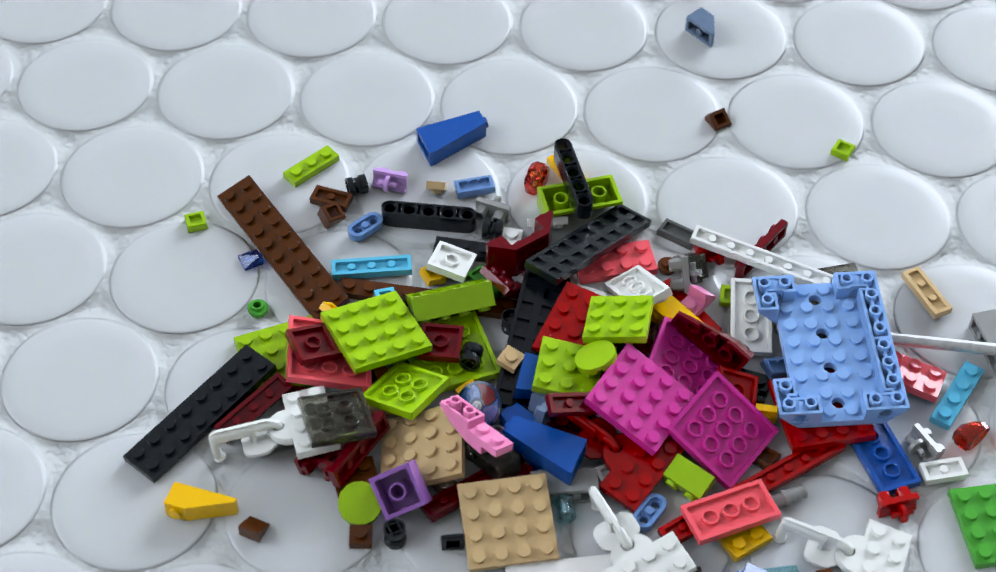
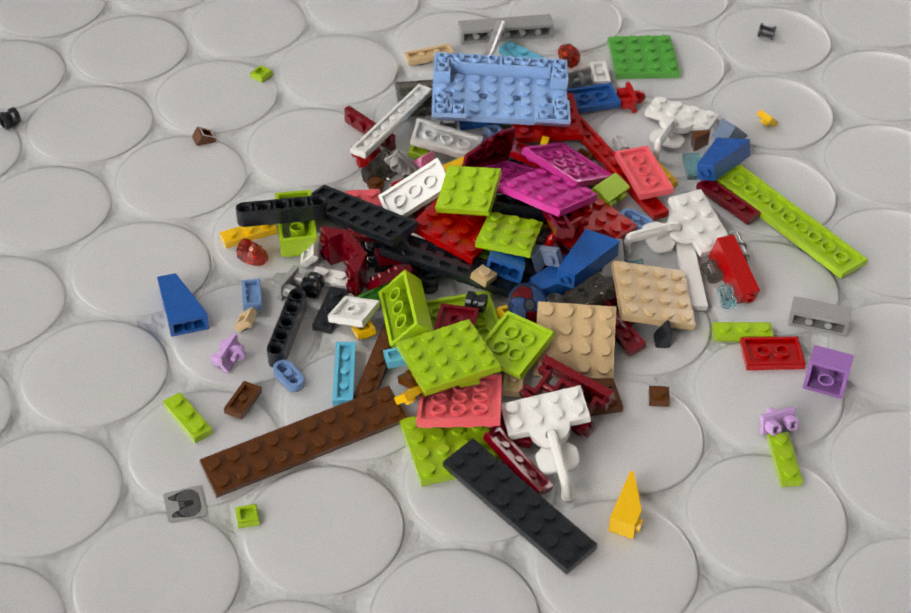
camera: 85 degrees left, 5 degrees down
clear blue slope [238,249,264,271] -> none
reddish brown slope [238,516,270,543] -> none
bright green plate [247,299,268,319] -> none
dark red plate [285,323,341,366] -> none
clear smoke plate [297,387,377,448] -> none
reddish brown slope [317,201,346,229] -> none
lime tile [338,481,381,525] -> none
black wheel [345,174,369,196] -> none
medium lavender brick [368,459,432,521] -> none
black wheel [383,518,407,550] -> none
bright pink slope [440,395,513,458] -> none
lime tile [575,340,617,375] -> none
dark grey tile [656,218,694,251] -> none
sand blue slope [685,7,715,48] -> none
none -> sticker [163,485,208,523]

